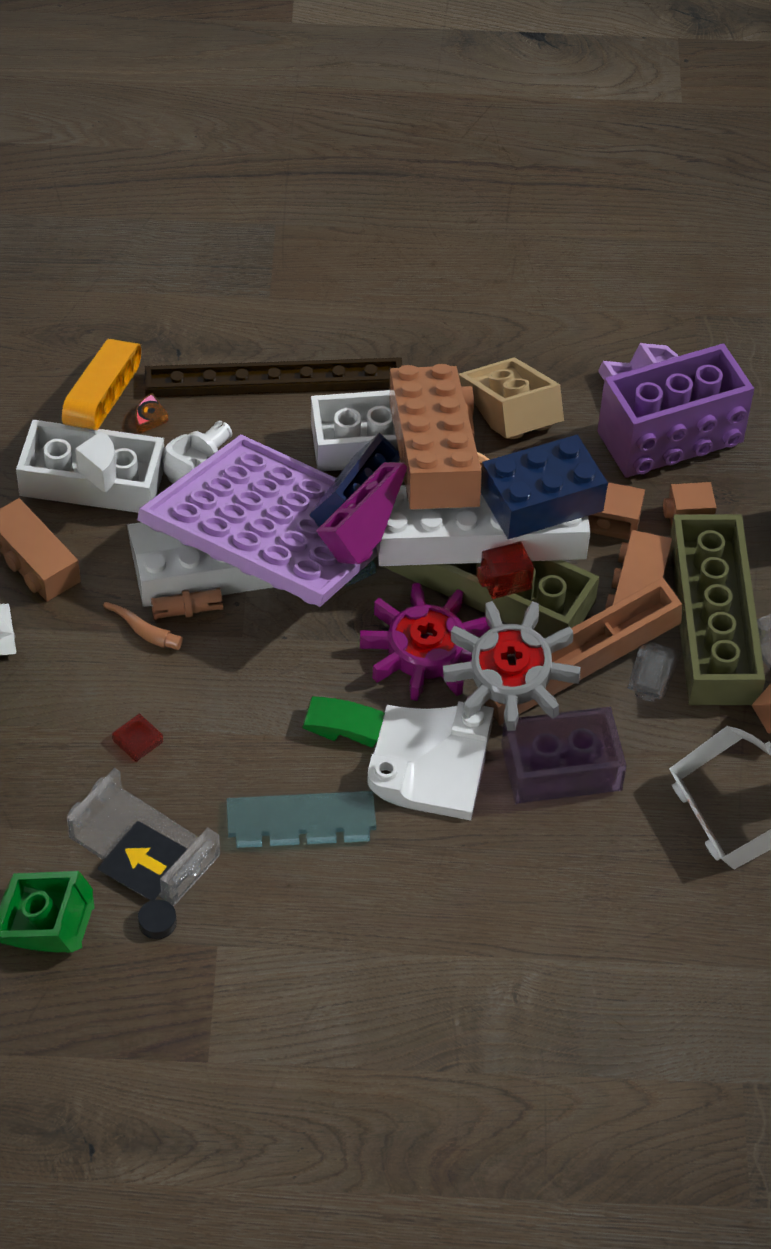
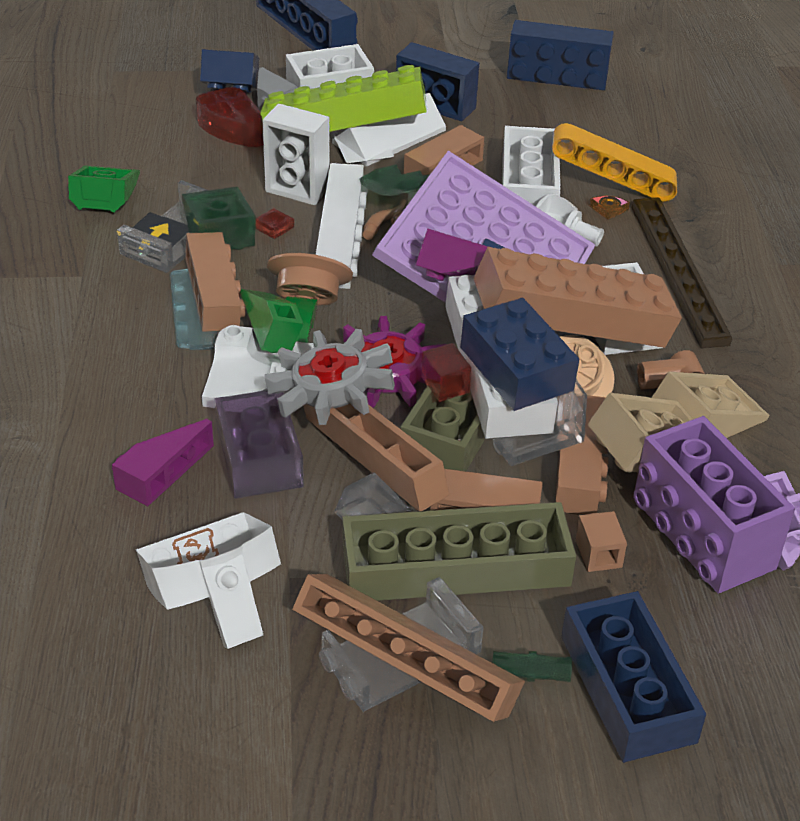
camera: 85 degrees right, 10 degrees down
white brick [75,431,116,493] -> none
black tile [138,899,177,939] -> none
none -> magenta slope [112,419,214,506]
none -> clear green slope [182,186,256,250]
none -> nougat brick [185,232,246,332]
none -> green slope [240,289,304,353]
none -> white brick [263,103,330,205]
none -> nougat wheel [267,253,353,305]
none -> white brick [316,163,369,289]
none -> clear green slope [359,164,430,196]
none -> tan brick [588,393,693,473]

